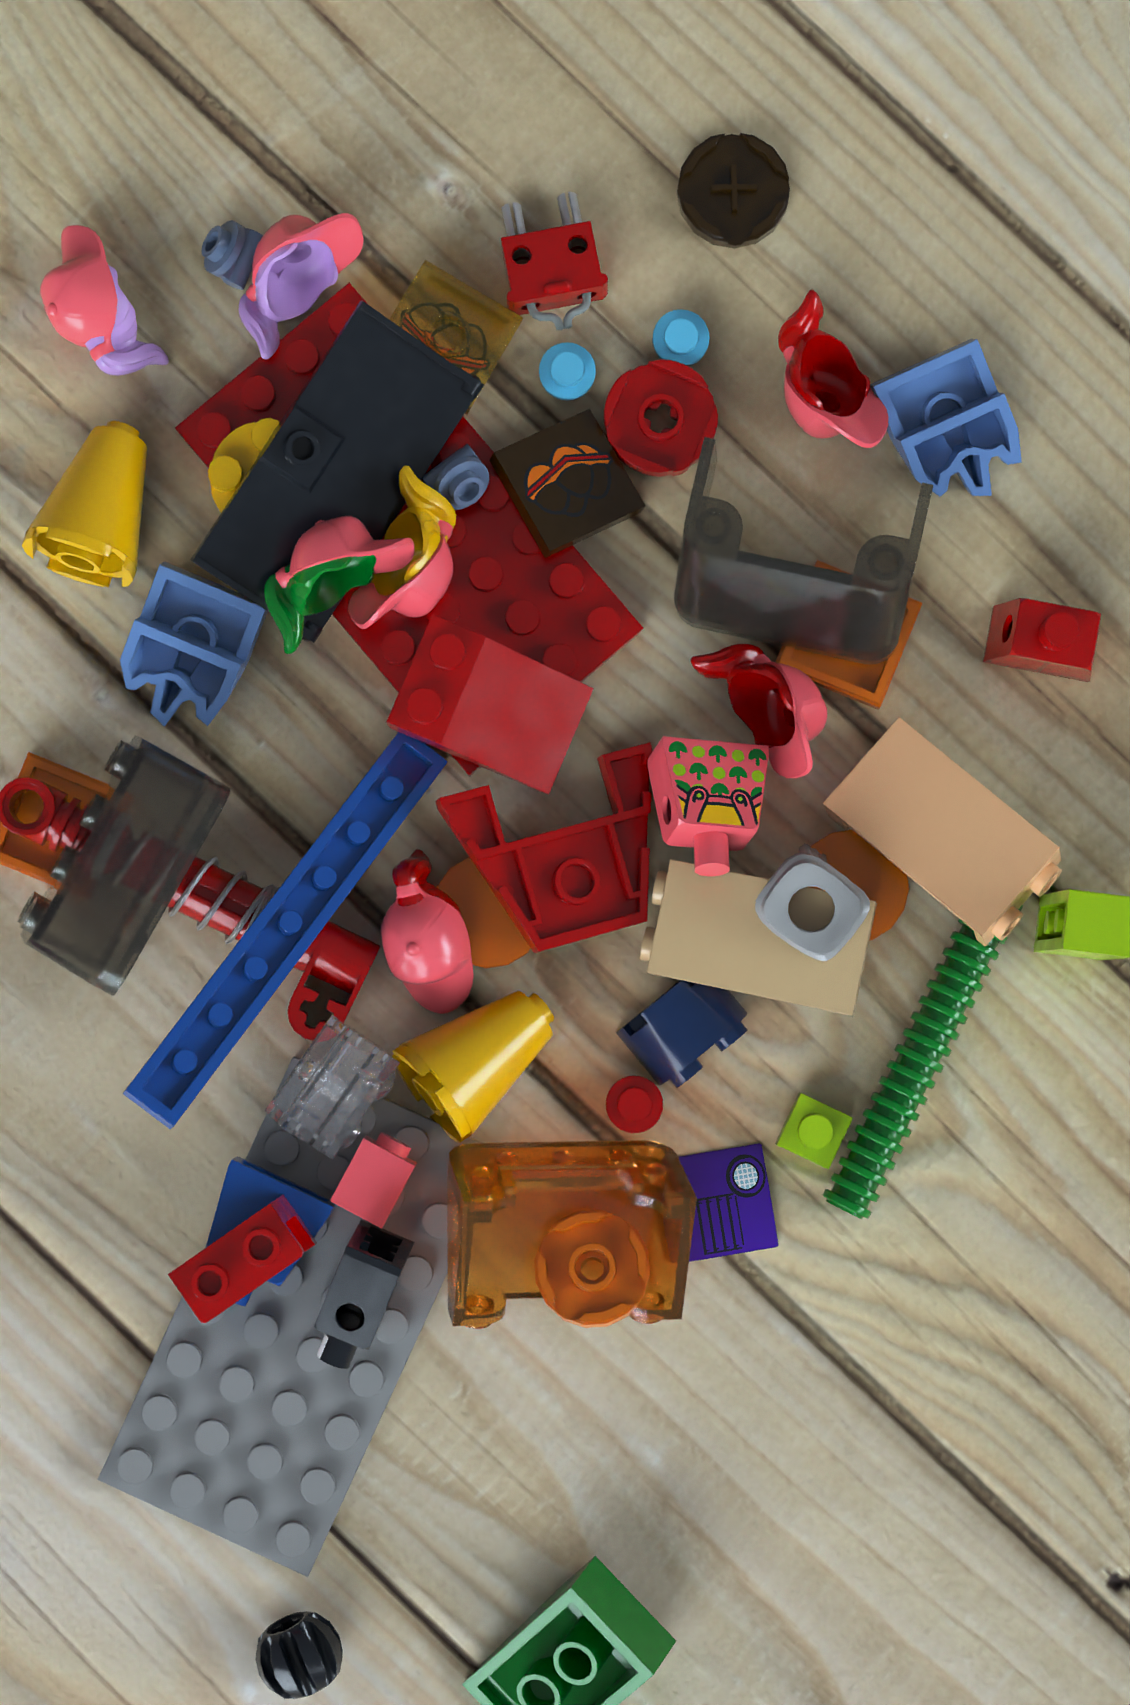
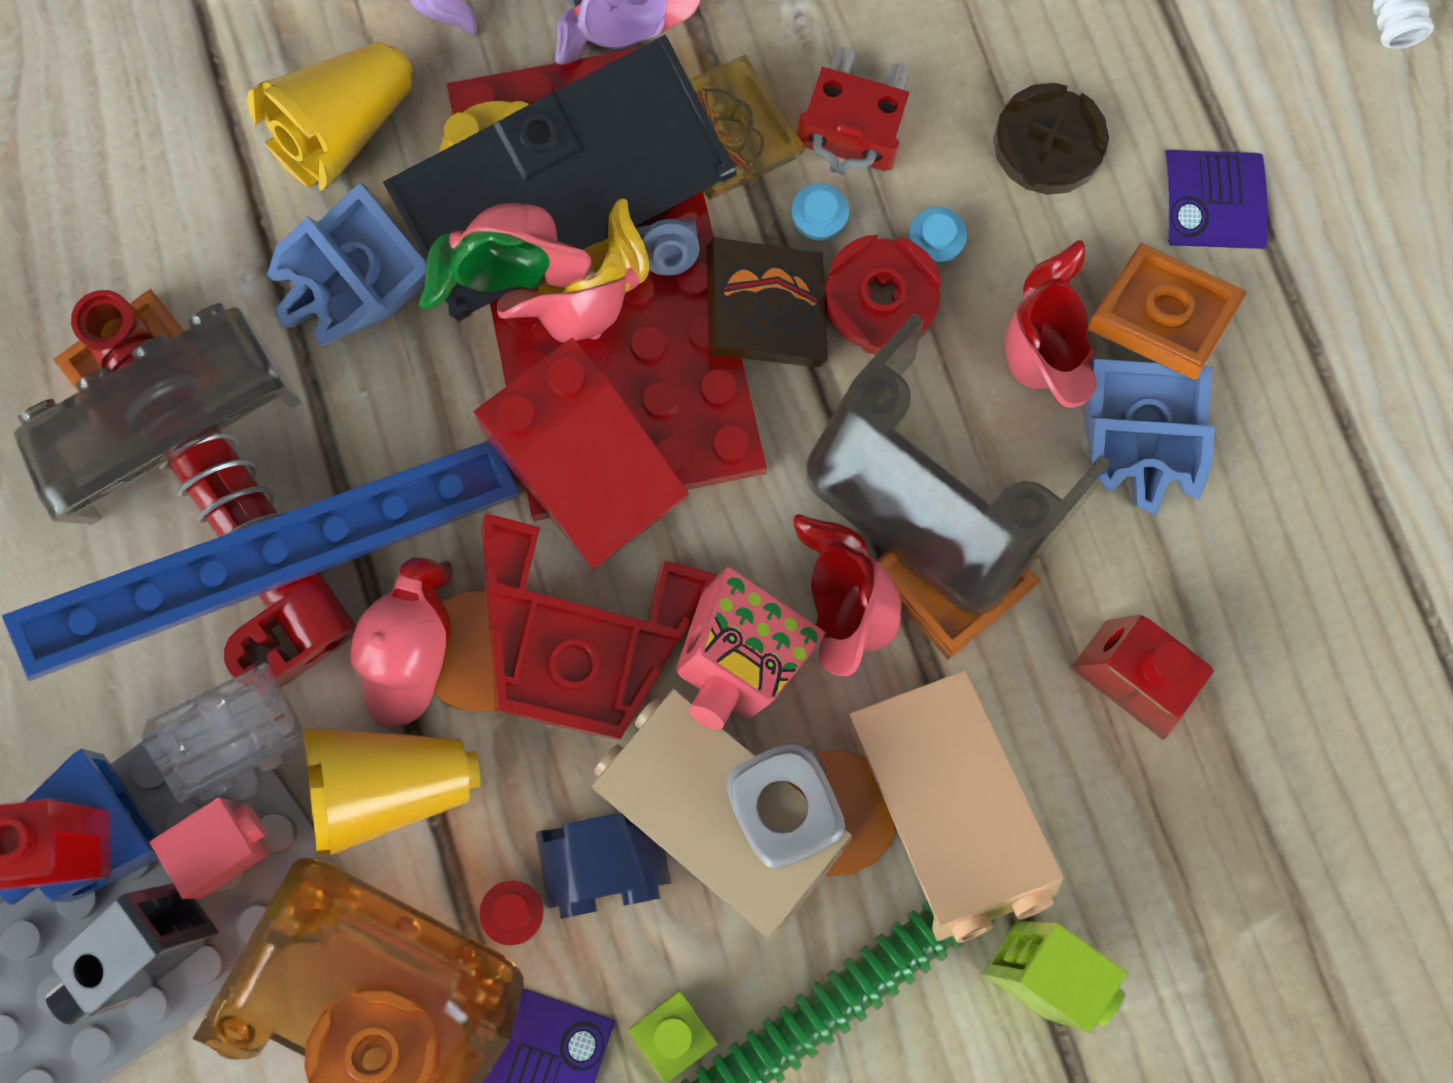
camera: 30 degrees right, 10 degrees down
none -> orange tile [1088,242,1247,381]
none -> dark purple sticker [1165,150,1268,249]

